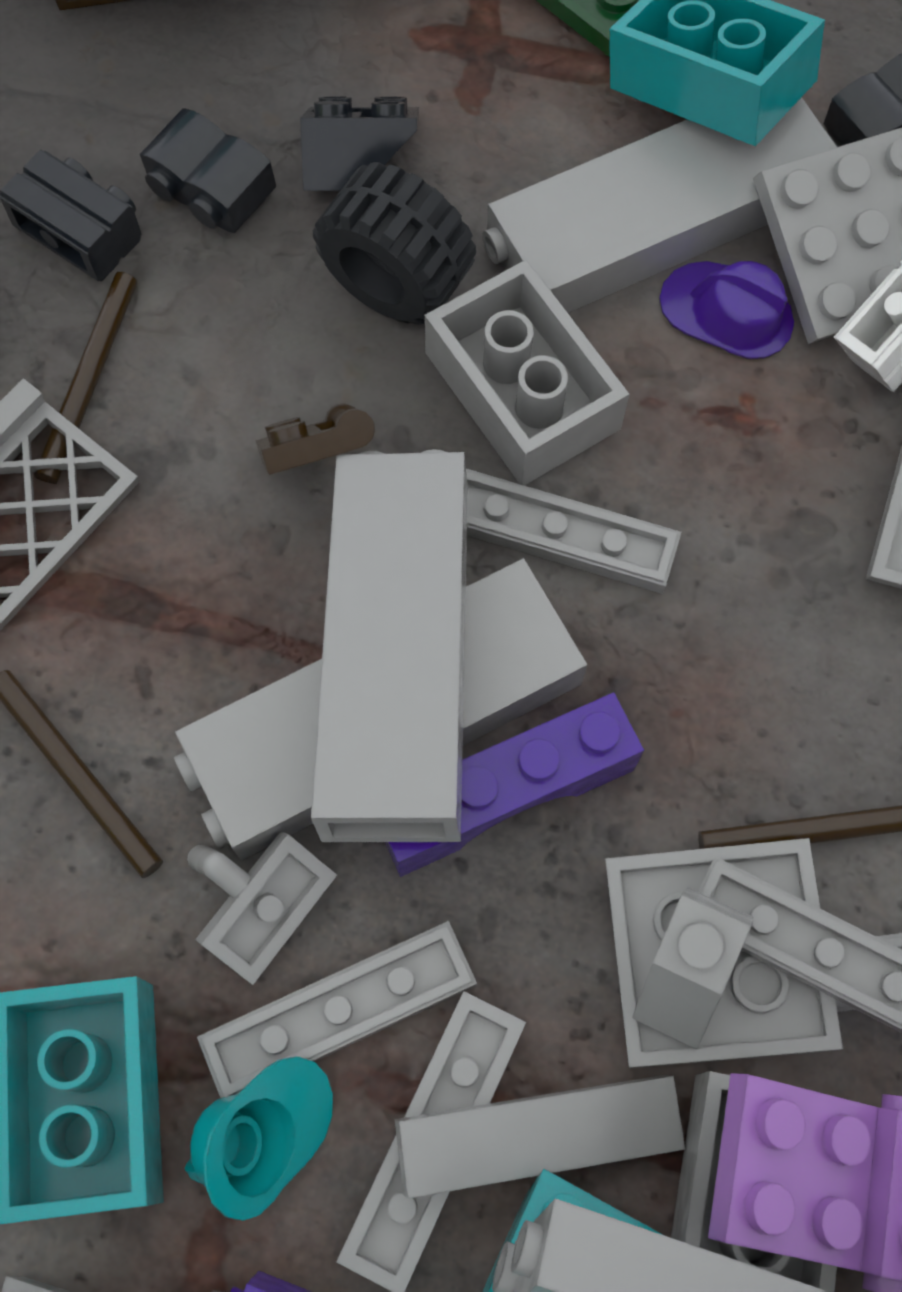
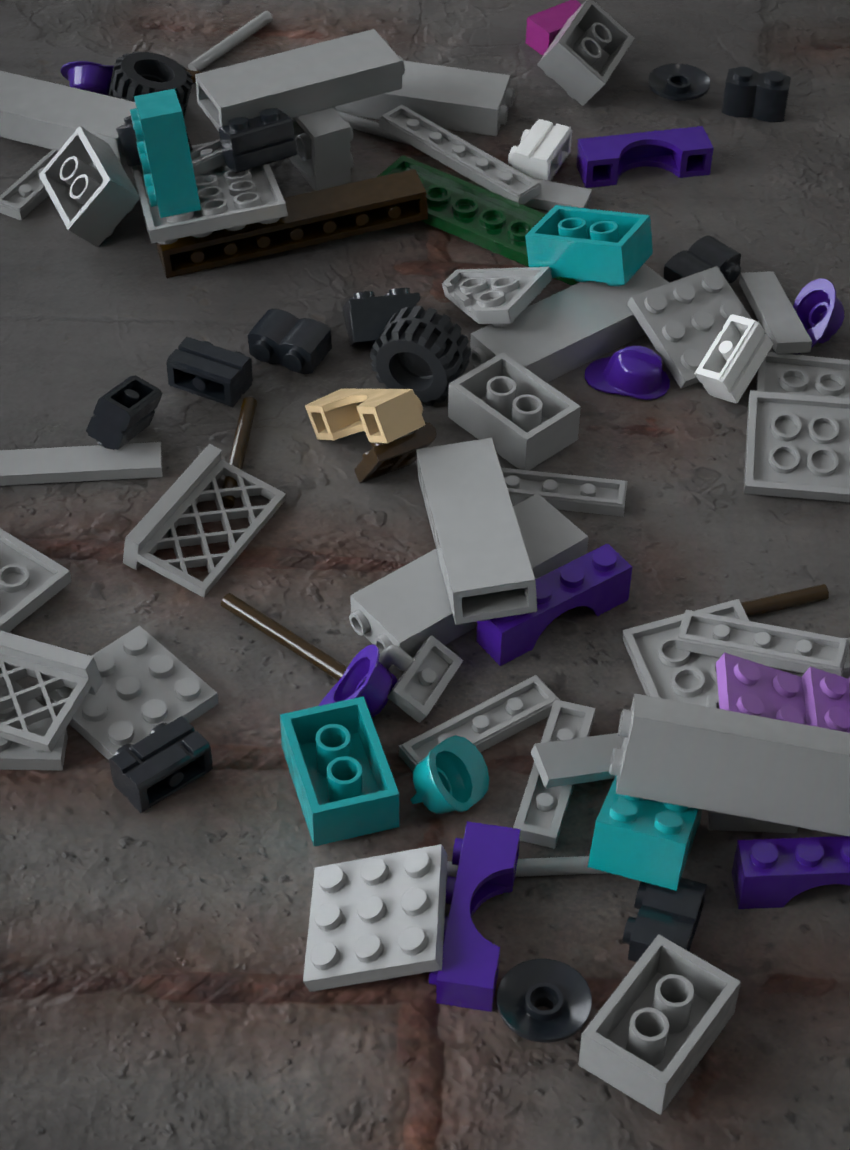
camera: 10 degrees left, 25 degrees down
light grey slope [632,888,754,1049] -> none
none -> tan arch [305,388,425,443]
none -> dark purple piece [318,644,397,718]
none -> light grey plate [442,267,552,327]

